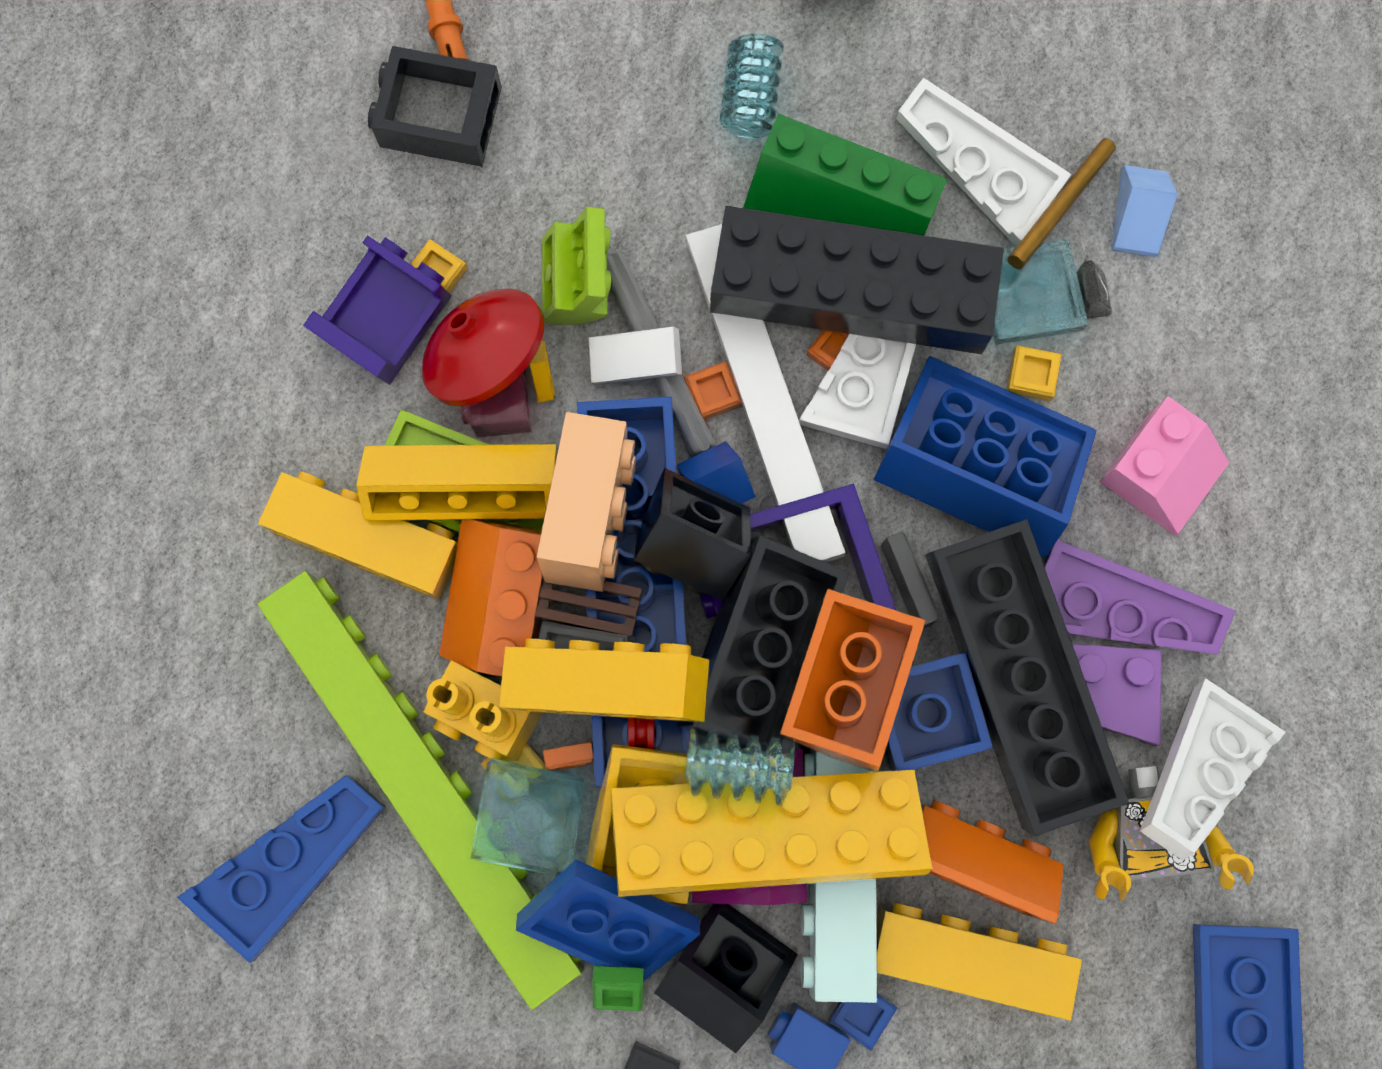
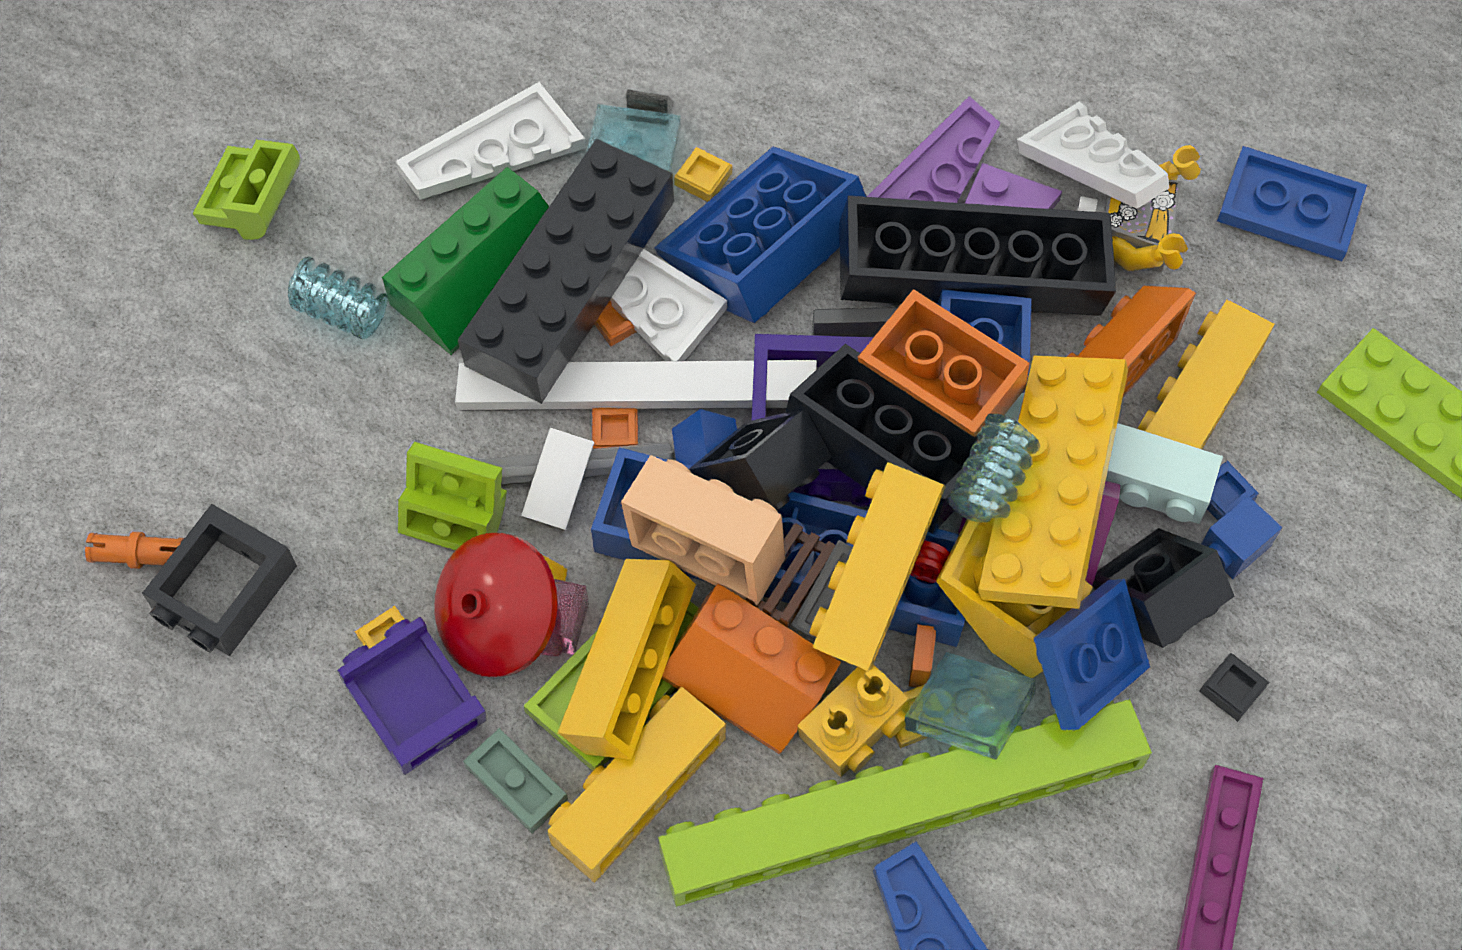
camera: 70 degrees left, 15 degrees down
bright green tile [592,966,644,1011] -> none
pearl gold bar [1008,138,1116,269] -> none
bright pink slope [1099,396,1229,536] -> none
light blue slope [1112,165,1178,257] -> none
none -> sand green plate [463,728,568,834]

